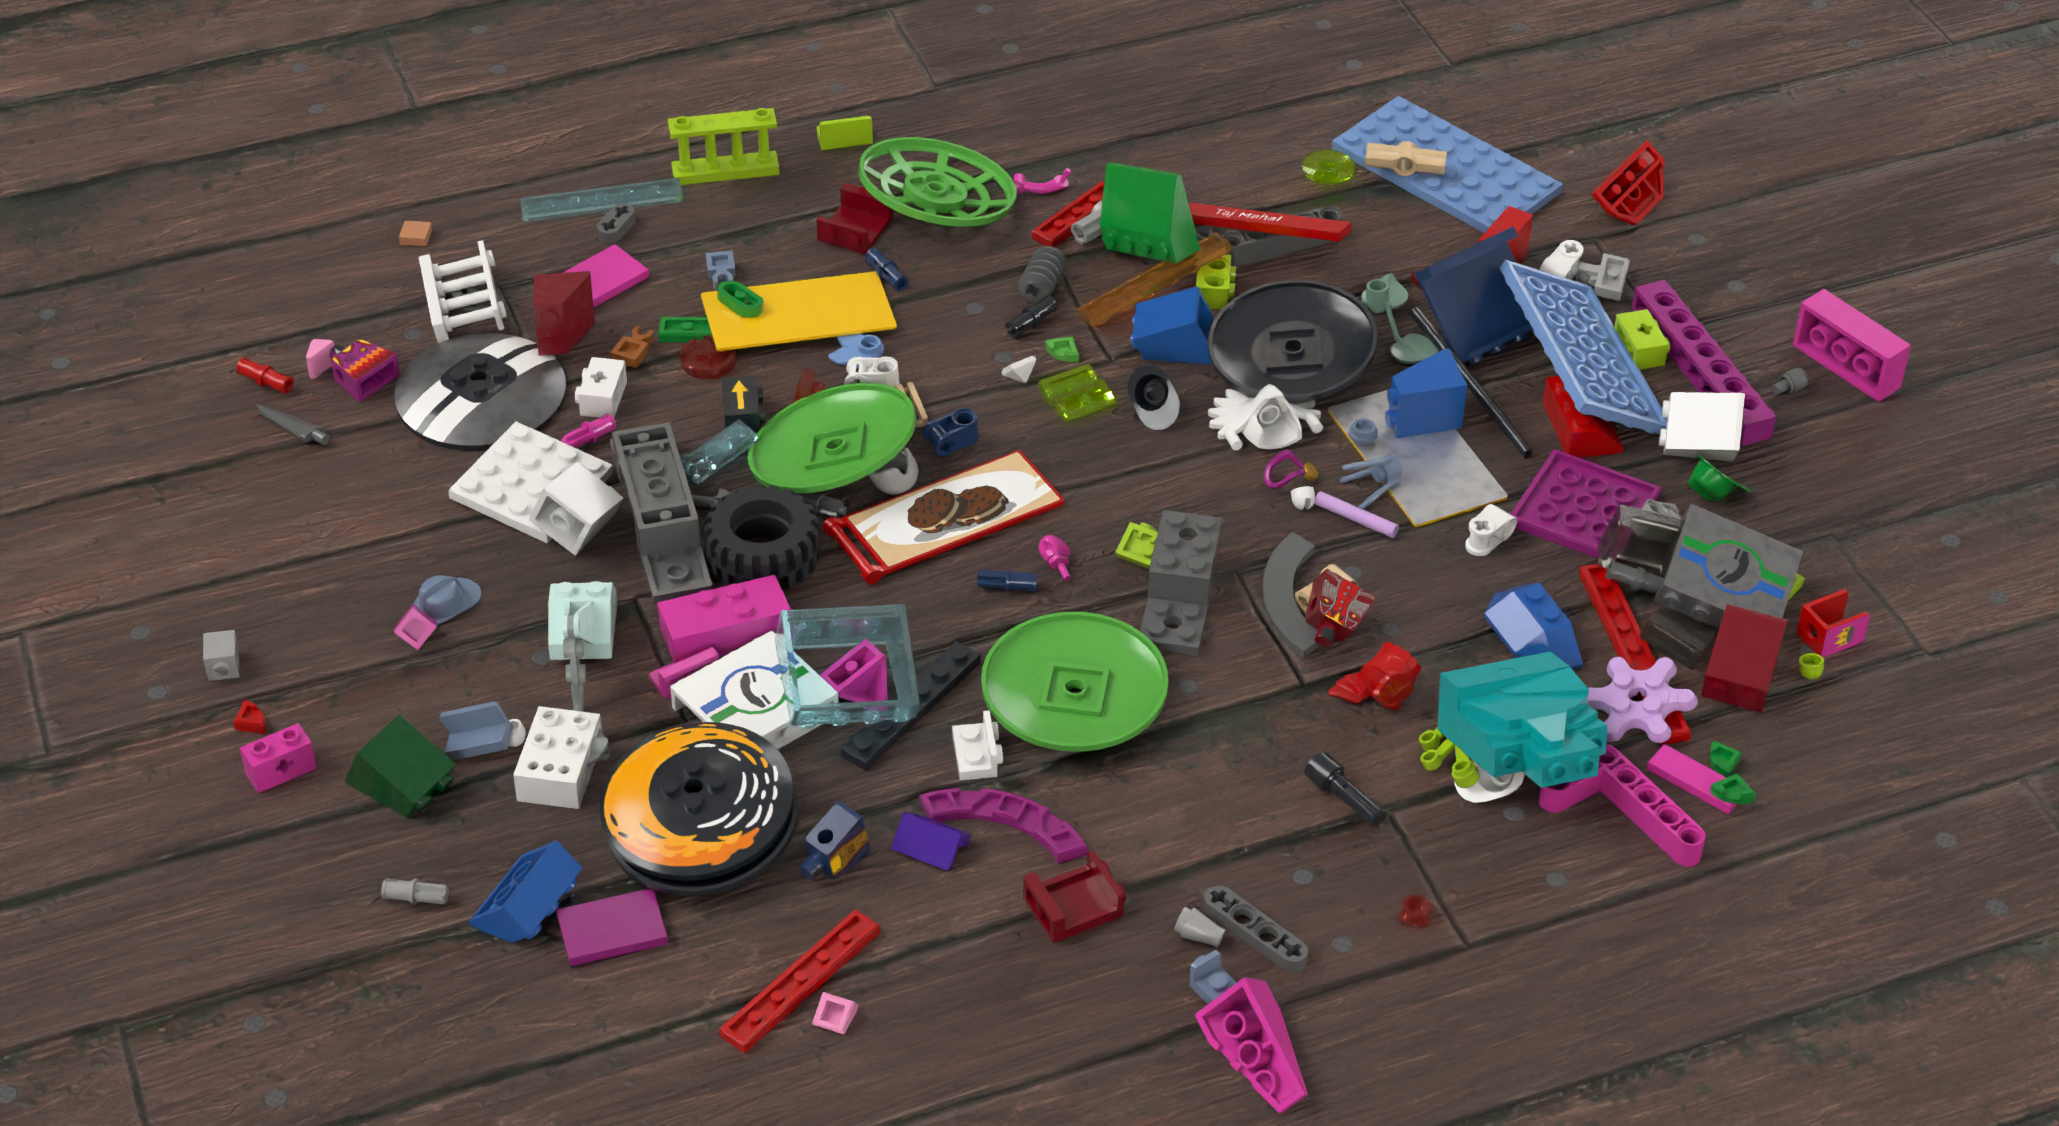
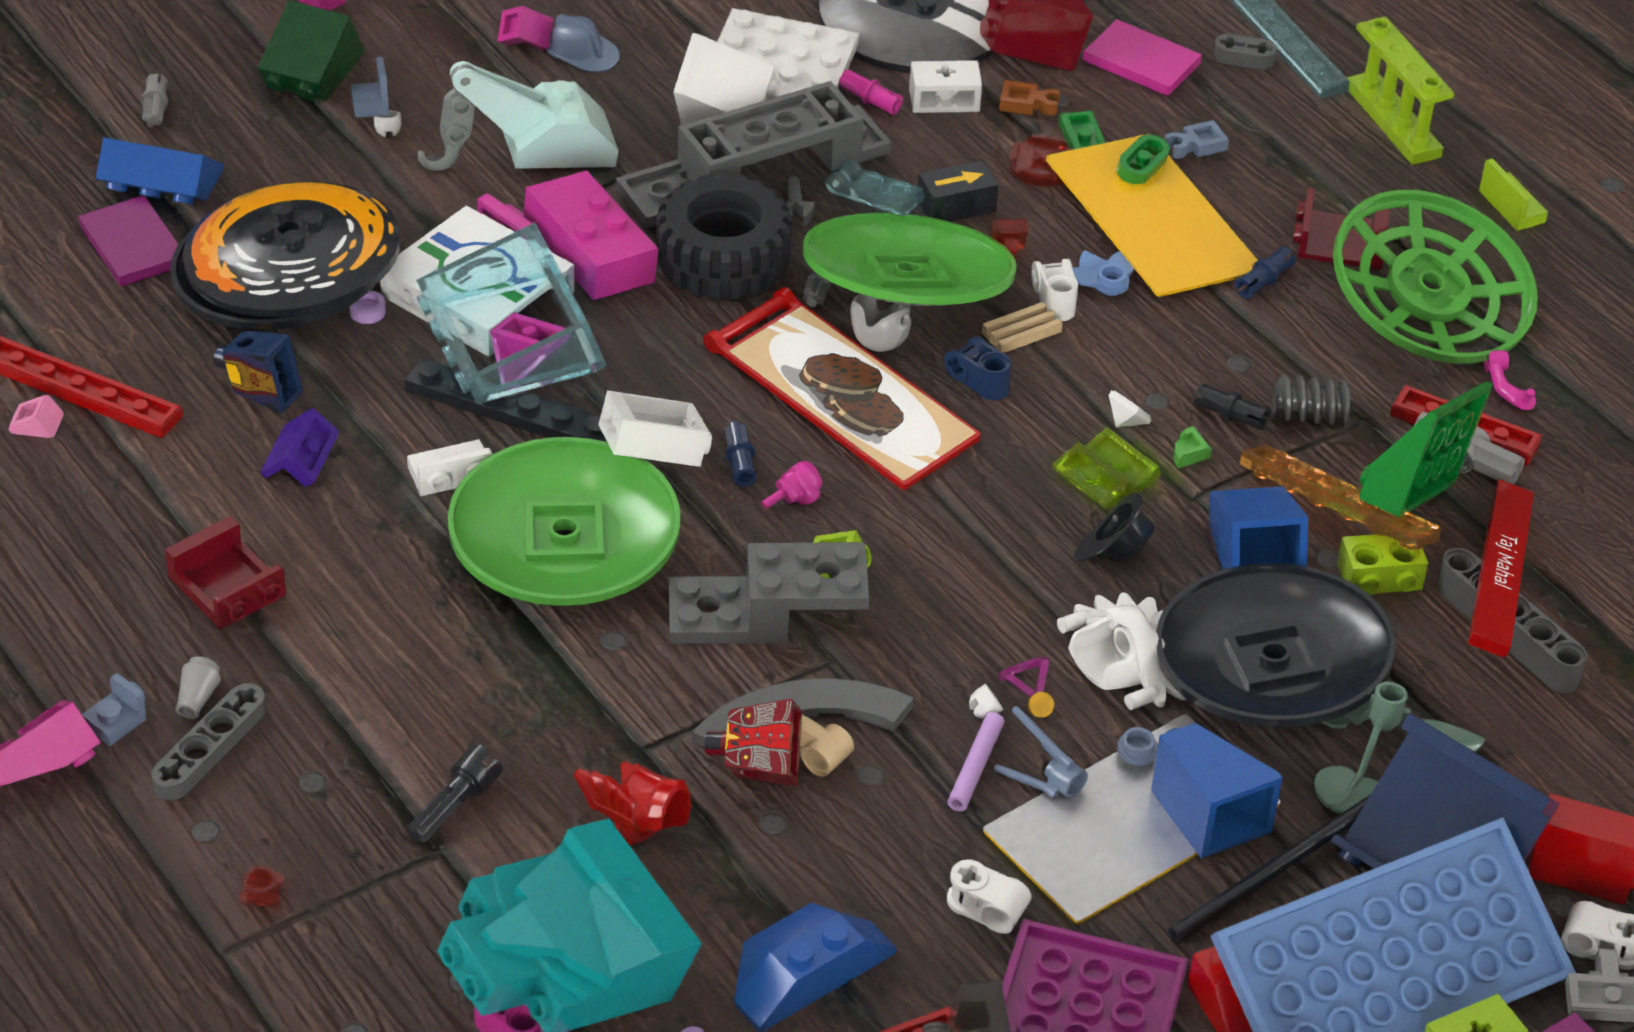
camera: 75 degrees right, 0 degrees up
white piece [513,706,610,809] -> none
magenta tile [919,788,1088,864] -> none
none -> white window [599,391,712,467]

